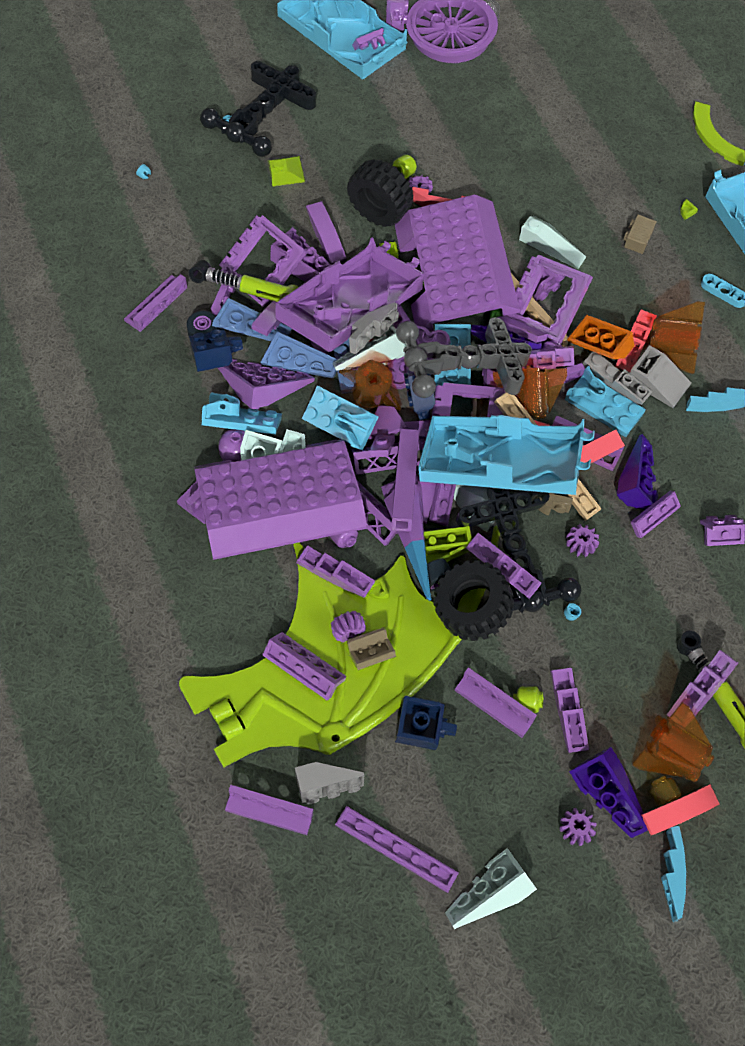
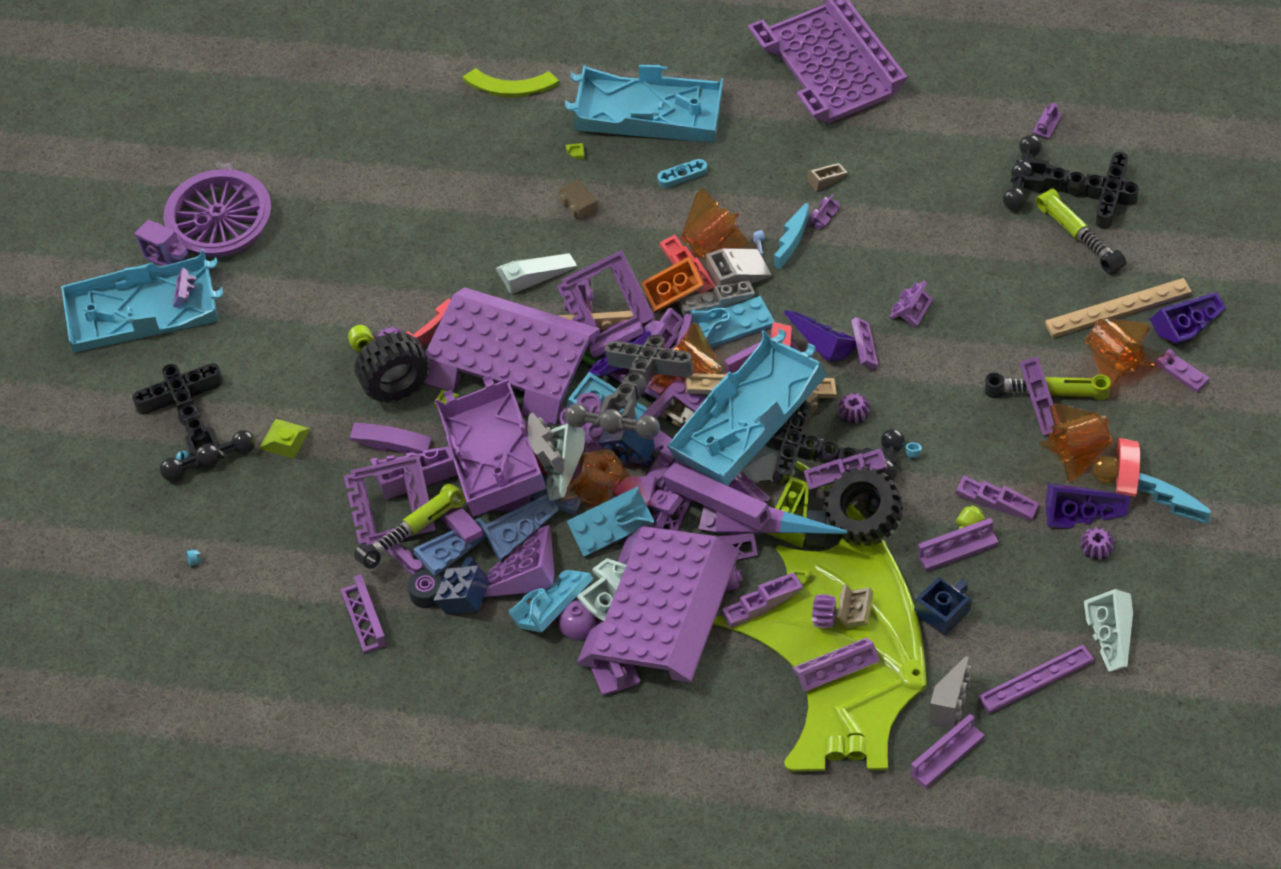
camera: 50 degrees left, 10 degrees down
none -> light blue hand [753,230,765,255]

